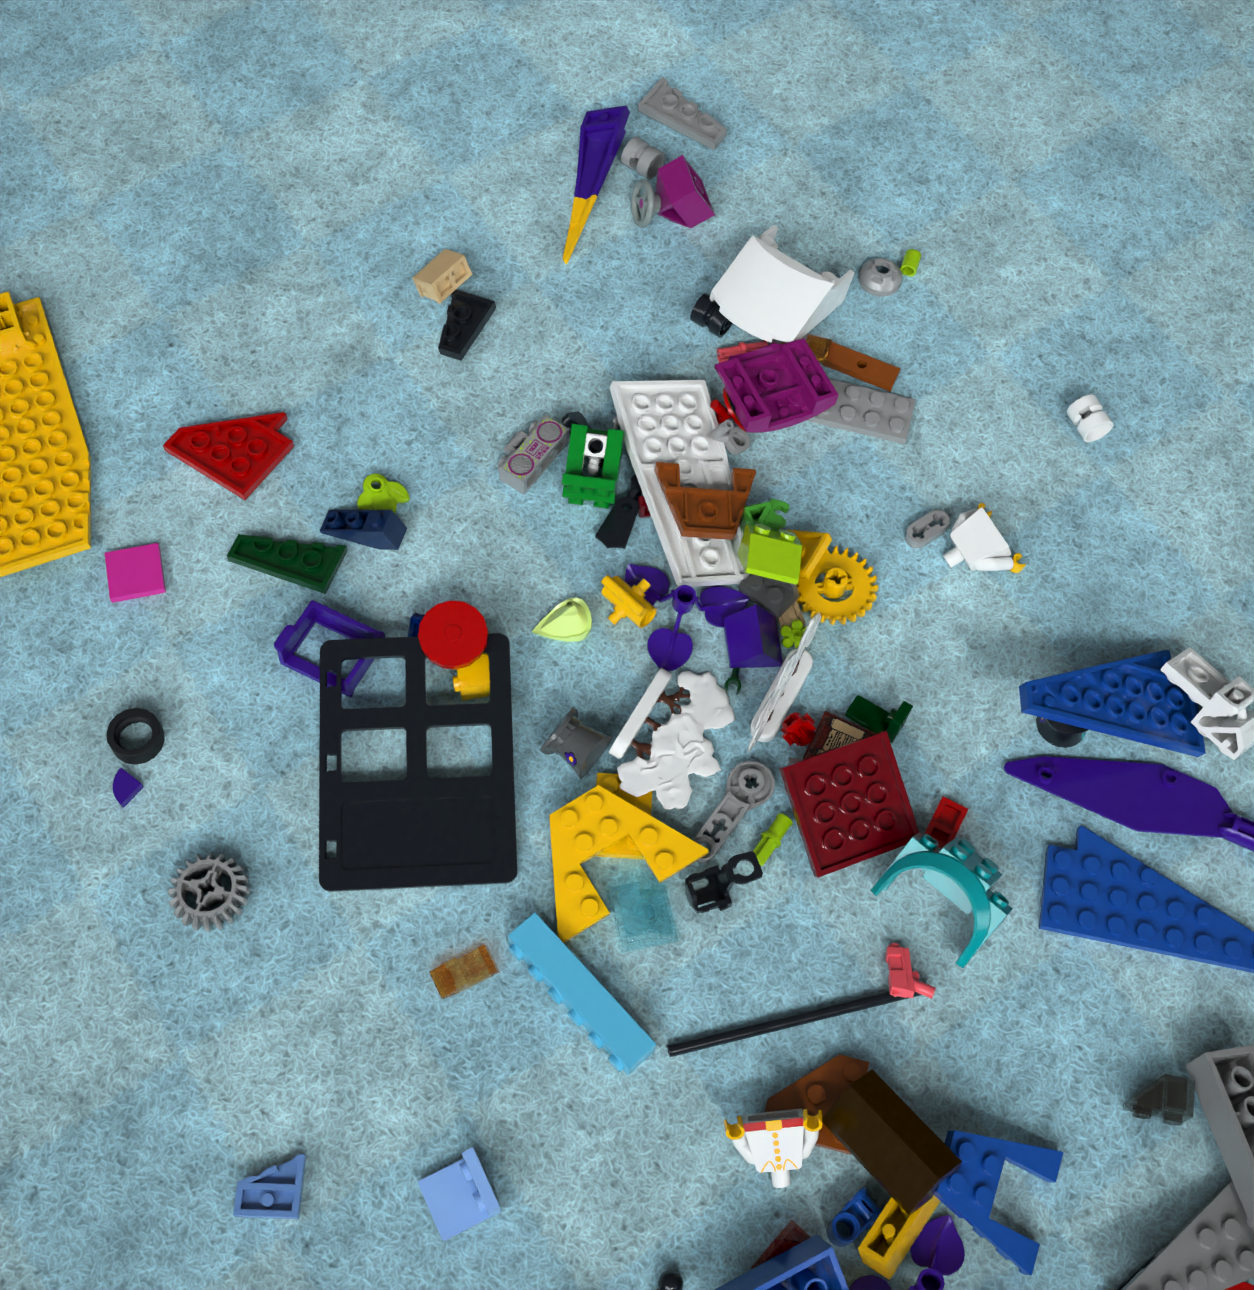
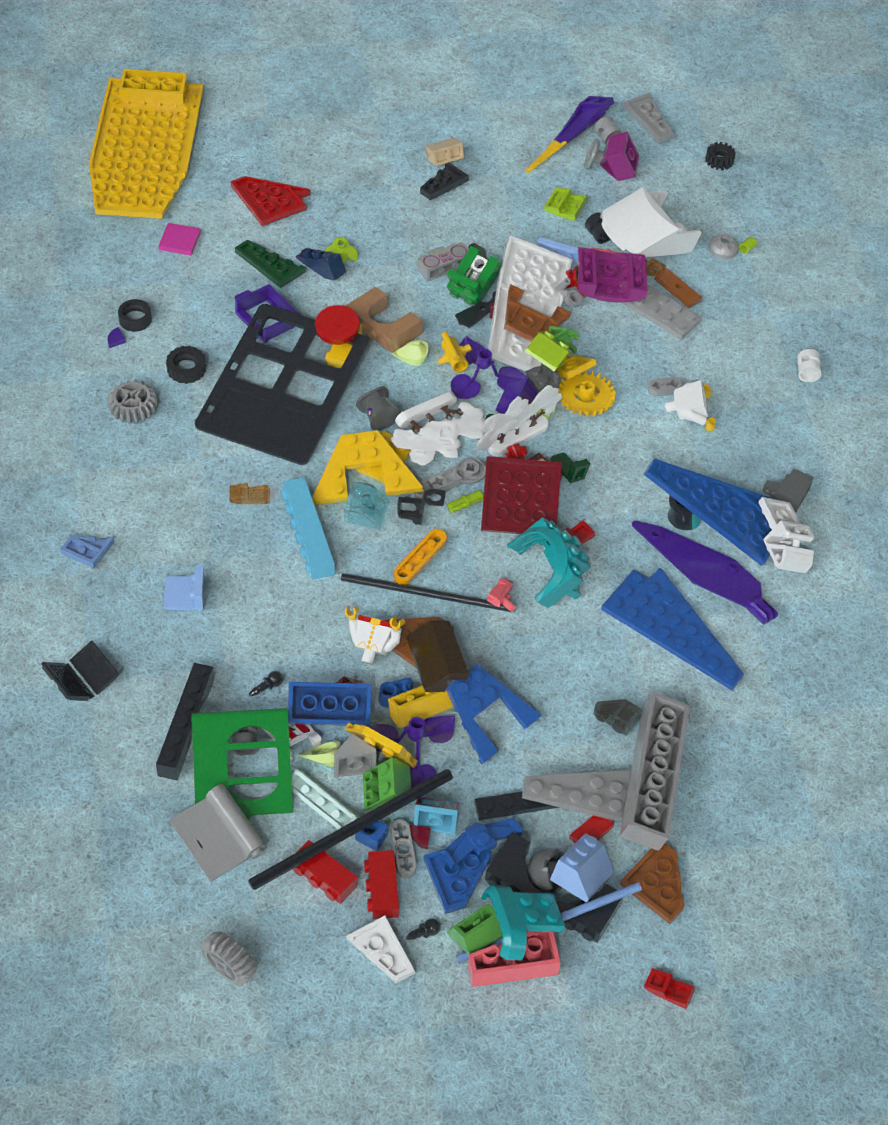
camera: 25 degrees right, 10 degrees down
none -> black tyre [166,346,206,384]
none -> medium nougat arch [345,287,423,353]
none -> light orange plate [393,529,447,585]
none -> light blue tile [537,237,578,264]
none -> lime slope [543,187,588,221]
none -> black tyre [705,142,736,171]
none -> dark grey hinge [763,468,814,513]

